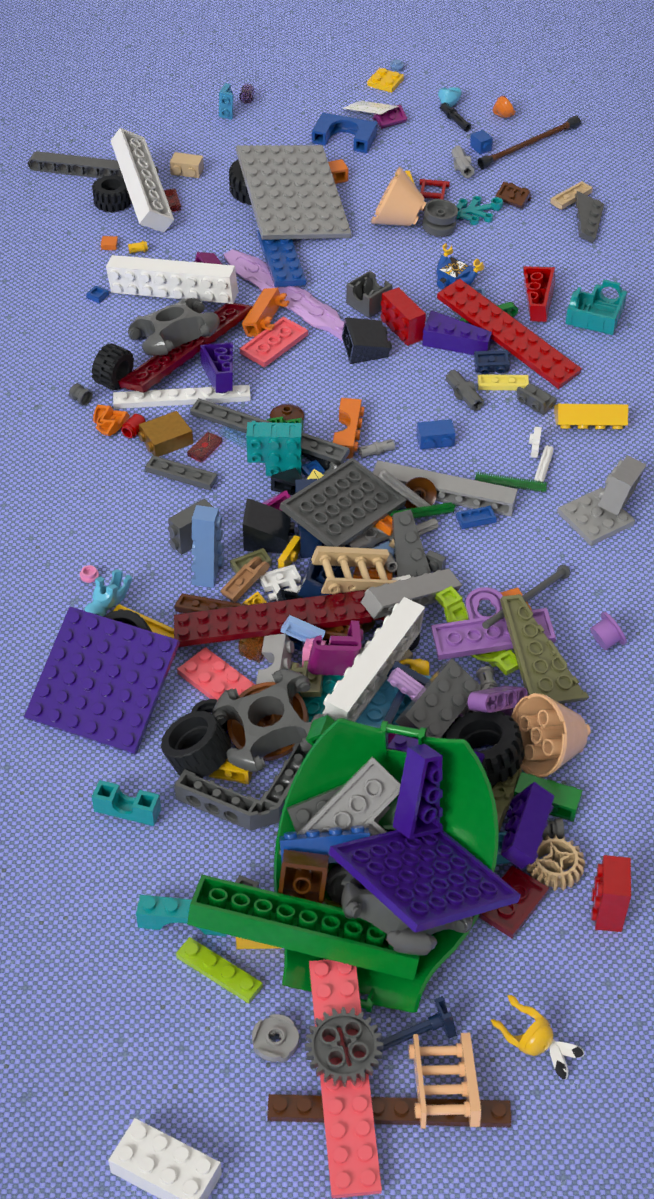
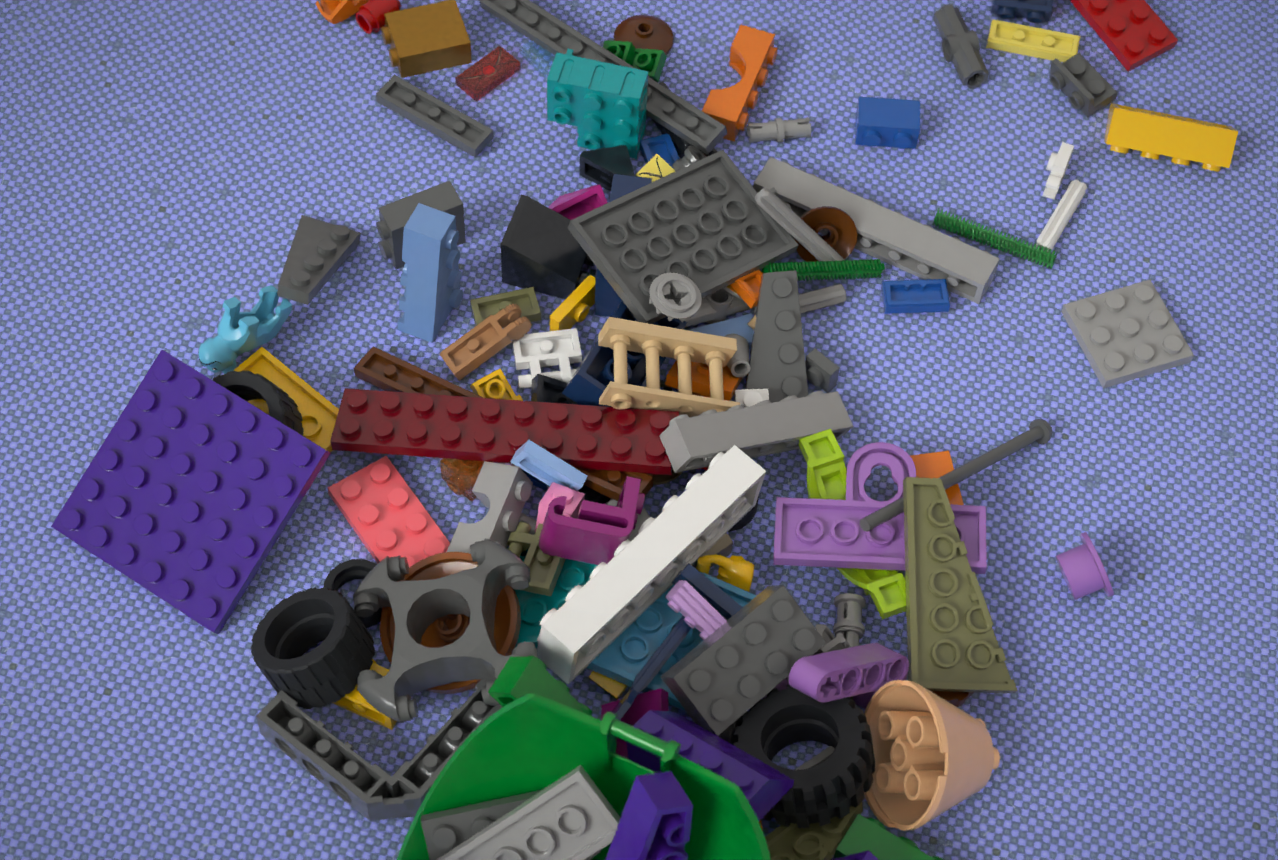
camera: 10 degrees right, 10 degrees up
bright pink plate [80,565,99,583] -> none
teal arch [92,780,161,826] -> none
light grey brick [598,455,646,516] -> none
none -> dark grey wing [277,215,361,305]
none -> light grey gear [648,273,702,322]

